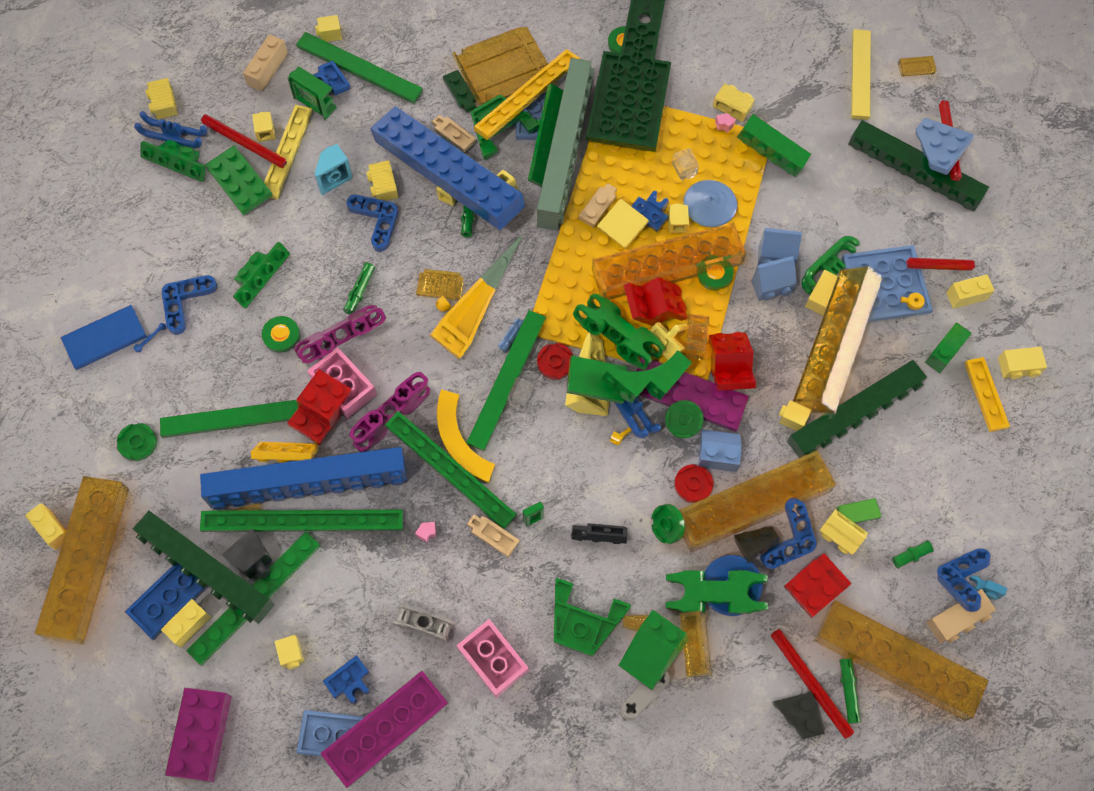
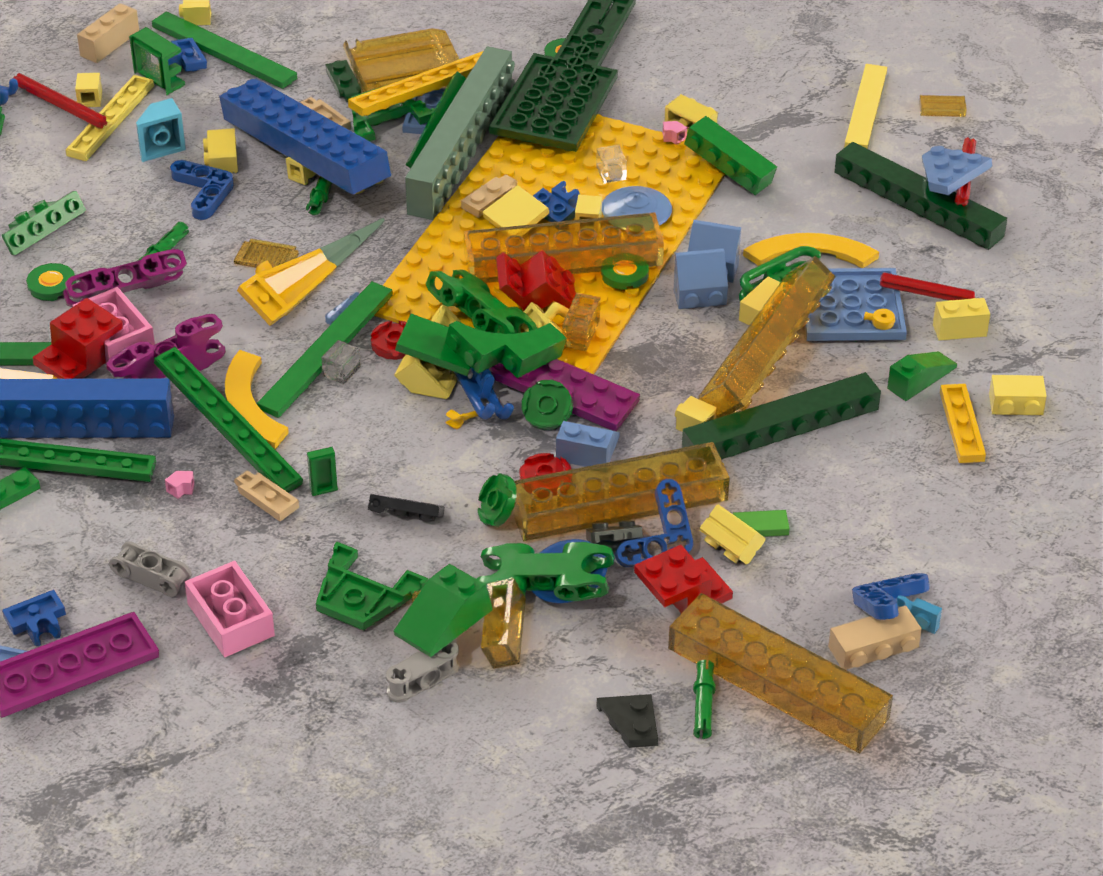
camera: 10 degrees right, 25 degrees down
green plate [205,145,273,216] -> none
red bracket [708,332,756,391] -> none
red axle [771,629,854,739] -> none
green pin [892,540,934,569] -> none
none -> yellow tile [743,233,879,268]

